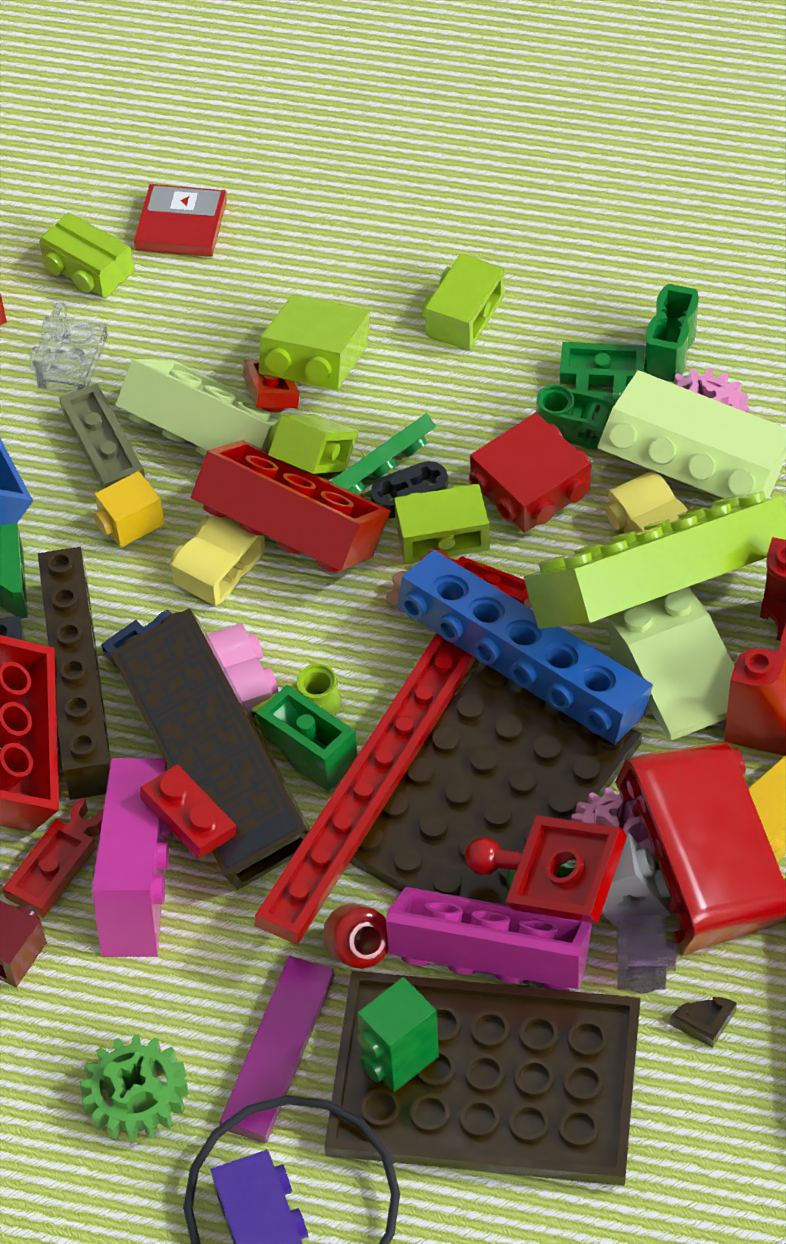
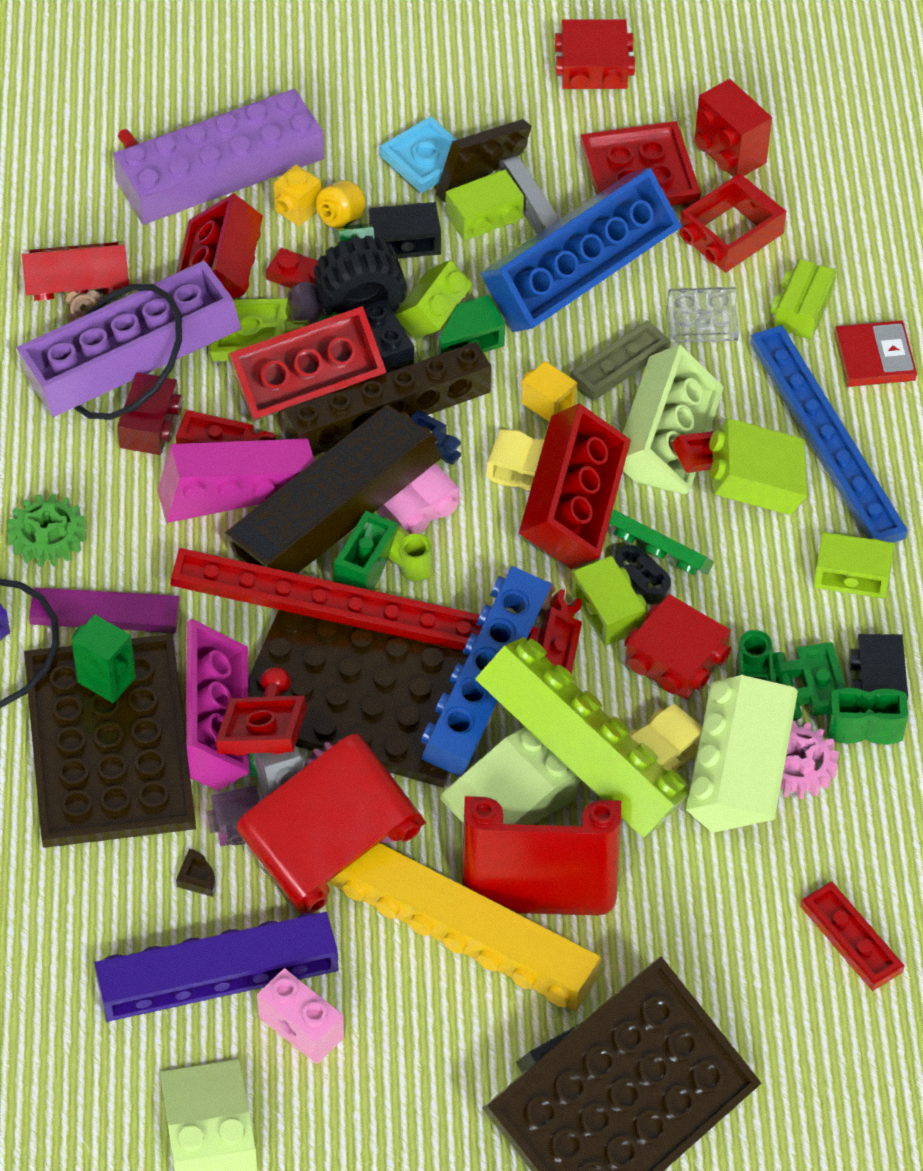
camera: 70 degrees right, 0 degrees up
red plate [140,764,237,859] -> none
lime brick [268,414,359,474] -> none
red head [323,903,389,969] -> none
none -> blue plate [750,325,908,543]
none -> black brick [849,634,908,700]

